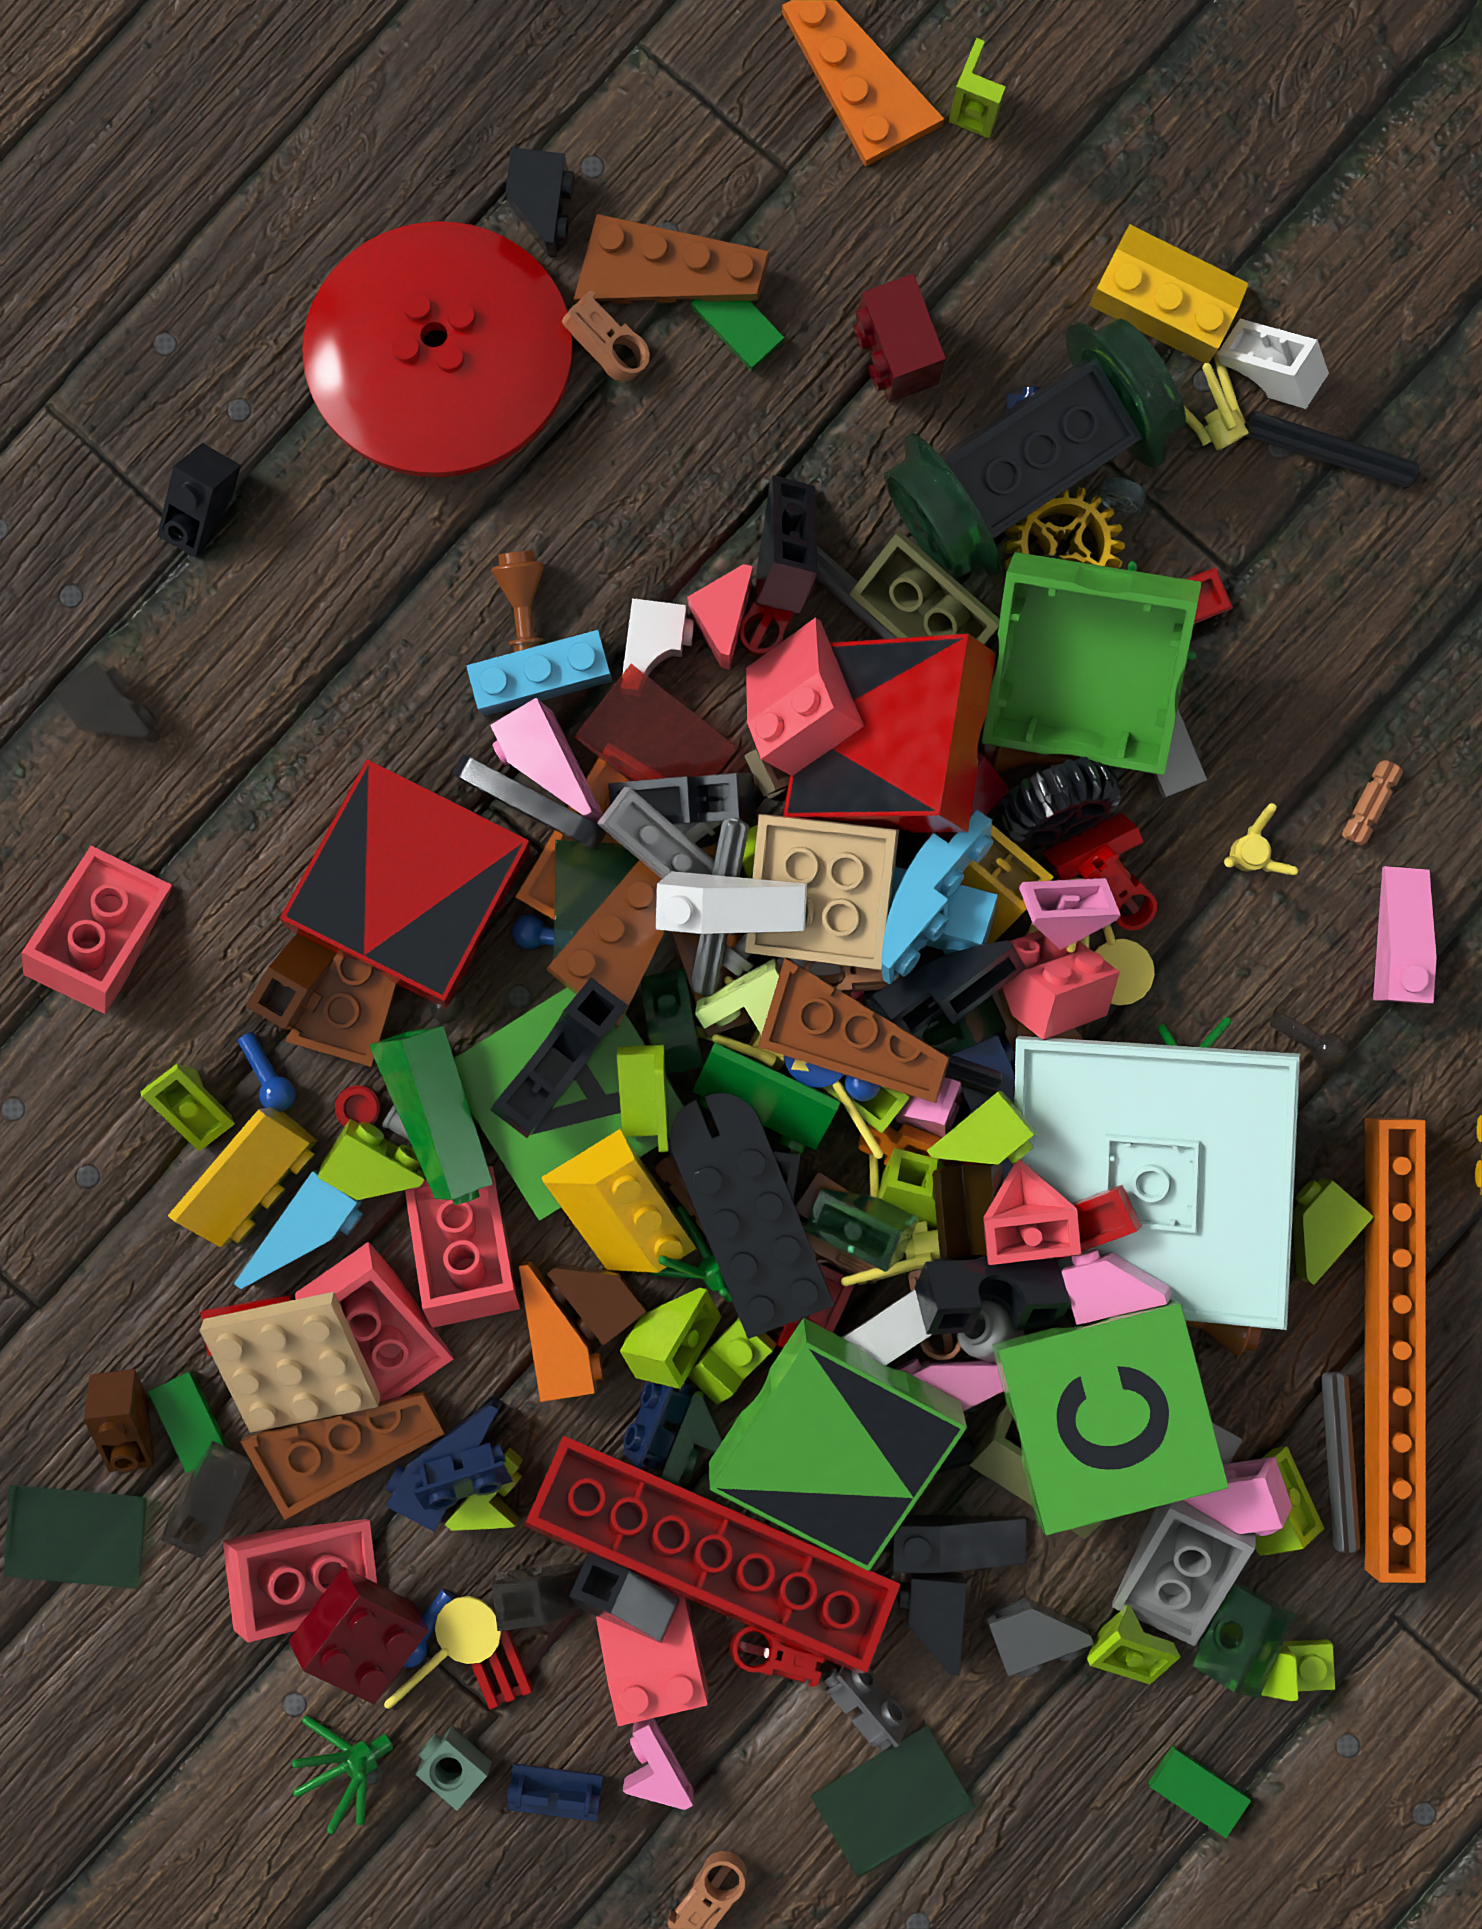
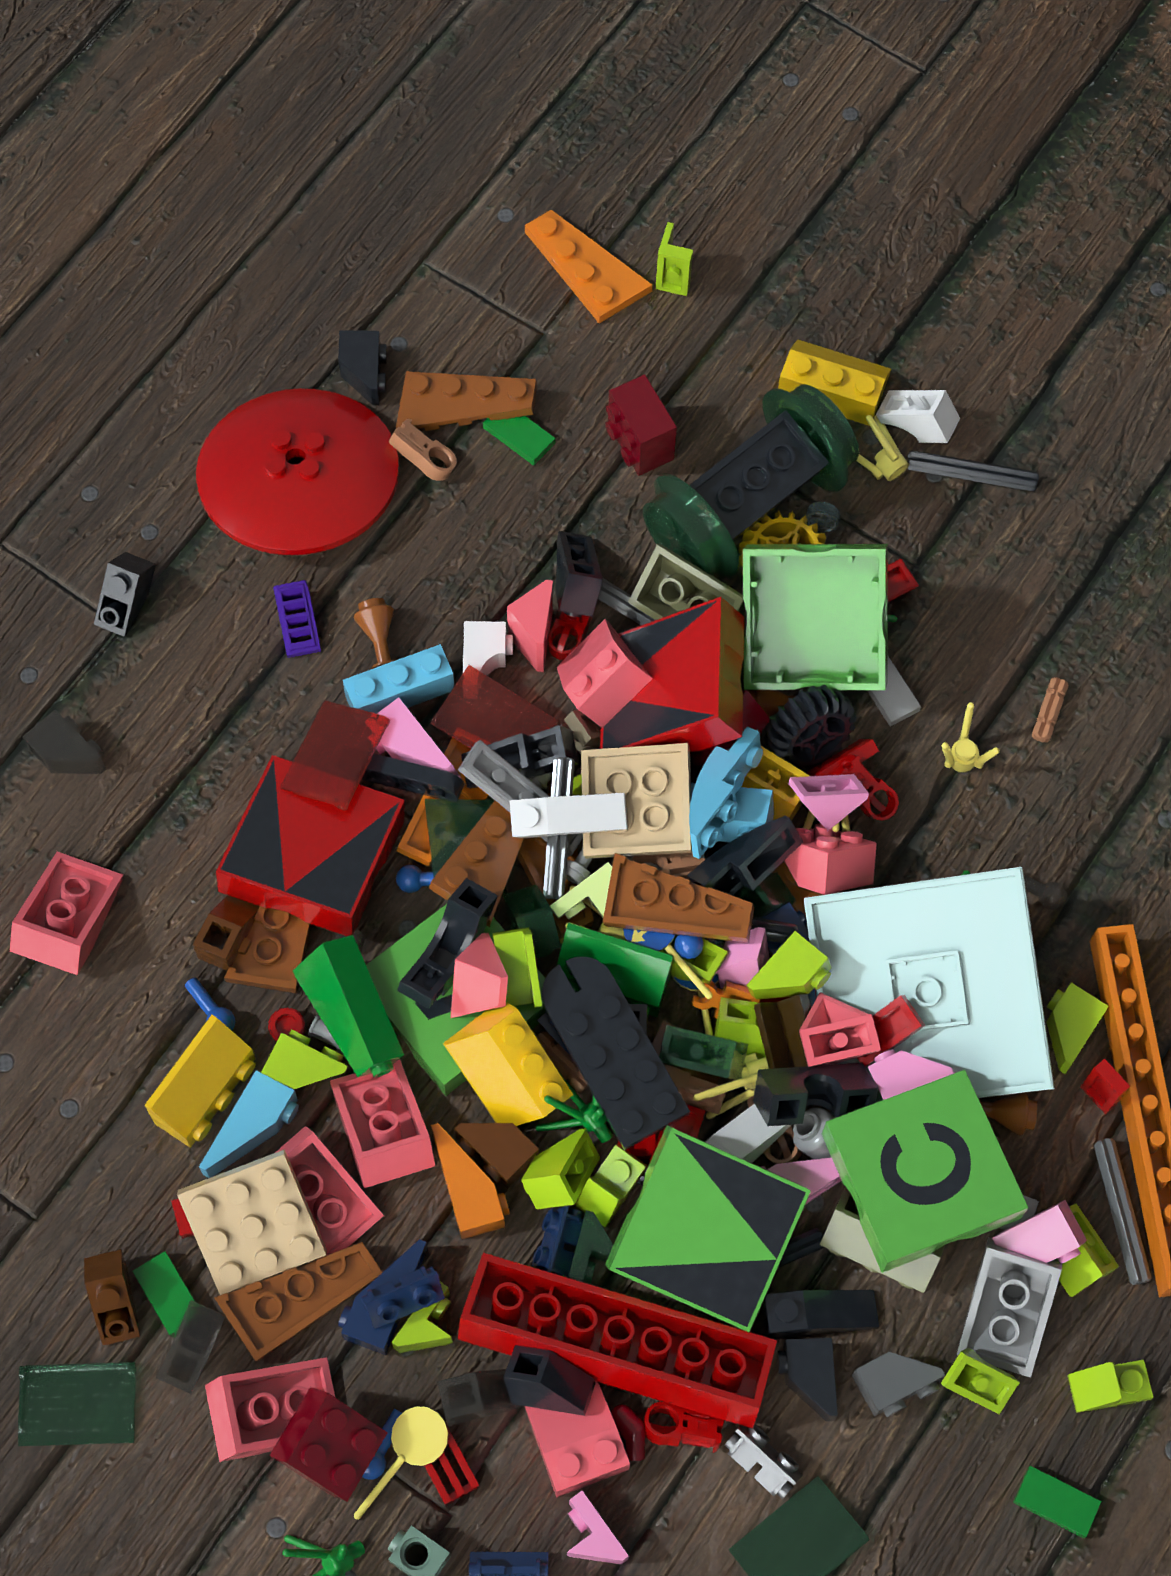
camera: 10 degrees left, 20 degrees down
lime slope [140,1064,235,1152] -> none
light yellow piece [1095,924,1155,1005] -> none
clear green brick [1193,1584,1296,1698] -> none
bright pink slope [1373,866,1437,1004] -> none
none -> dark purple slope [273,580,321,658]
none -> clear red piece [280,700,390,810]
none -> coral slope [451,933,508,1018]
none -> dark red arm [611,1404,645,1461]
none -> red tile [1080,1059,1131,1115]

